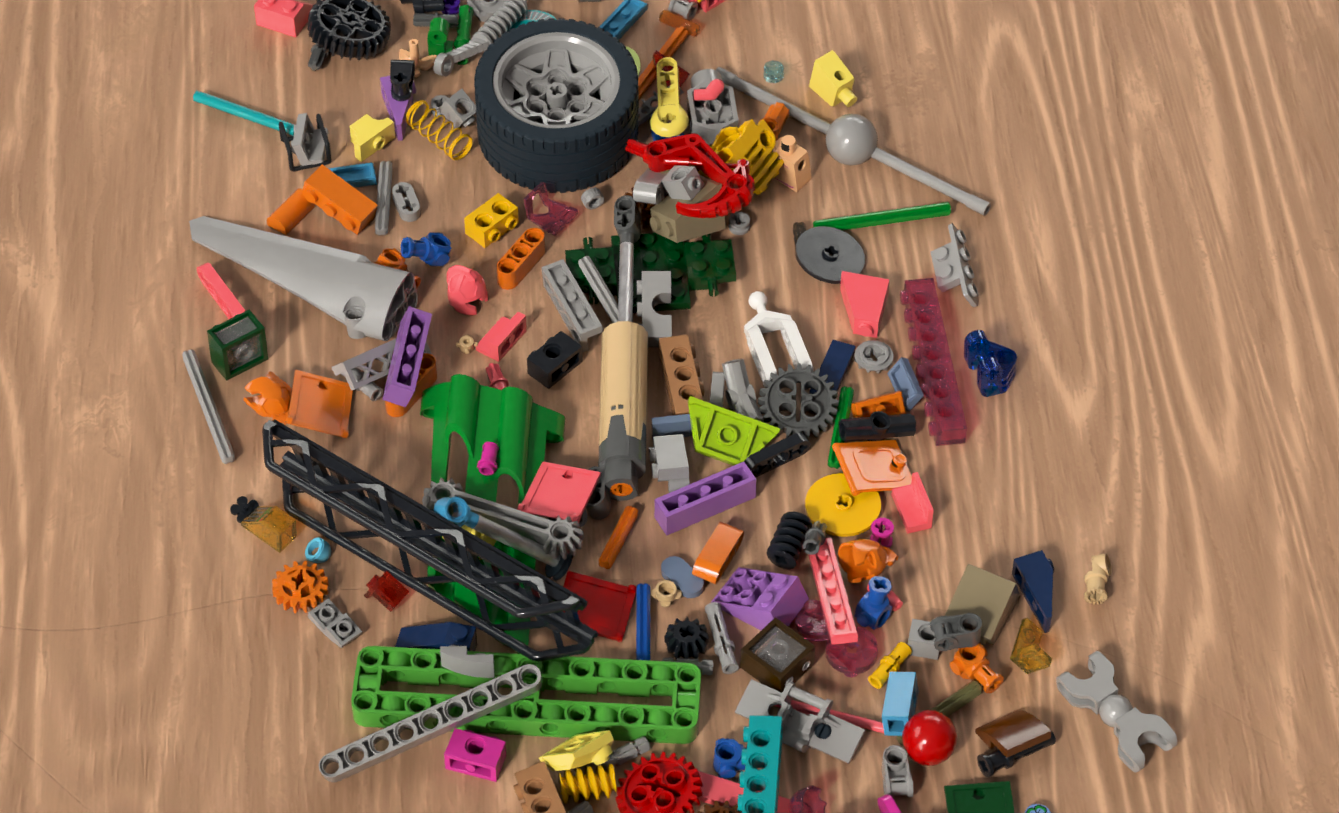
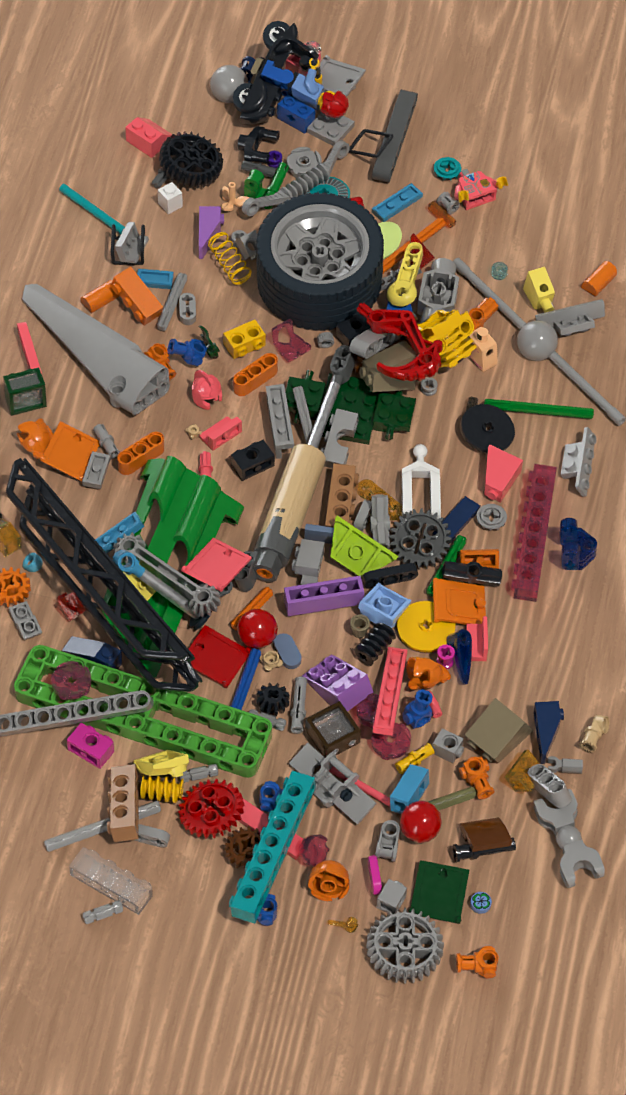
camera: 15 degrees right, 5 degrees up
light grey fence [332,339,432,391] -> none
light yellow brick [350,114,395,162] -> none
medium lavender brick [382,306,432,407] -> none
black piece [390,59,415,101] -> none
light grey slope [440,645,494,678] -> none
dark pink pin [477,442,499,476] -> none
light grey brick [661,165,705,200] -> none
orange beam [692,522,744,584] -> none
coral arm [694,79,724,101] -> none
dark grey axle [803,521,827,555] -> none
sand blue tile [887,357,924,411] -> none
dark grey piece [930,613,982,651] -> none
none -> clear pink plate [51,661,92,700]
none -> light grey plate [82,451,111,489]
none -> dark azure tile [95,512,145,553]
none -> white brick [158,182,183,214]
none -> dark green plate [198,325,220,359]
none -> red piece [237,609,278,649]
none -> black brick [336,313,370,347]
none -> dark tan piece [350,614,370,638]
none -> clear yellow beam [358,479,402,521]
none -> light blue slope [358,582,412,628]
none -> clear blue piece [447,629,472,685]
none -> light grey beam [528,764,572,808]
none -> light grey bracket [535,299,605,336]
none -> light grey bar [548,756,583,774]
none -> orange brick [581,261,617,297]

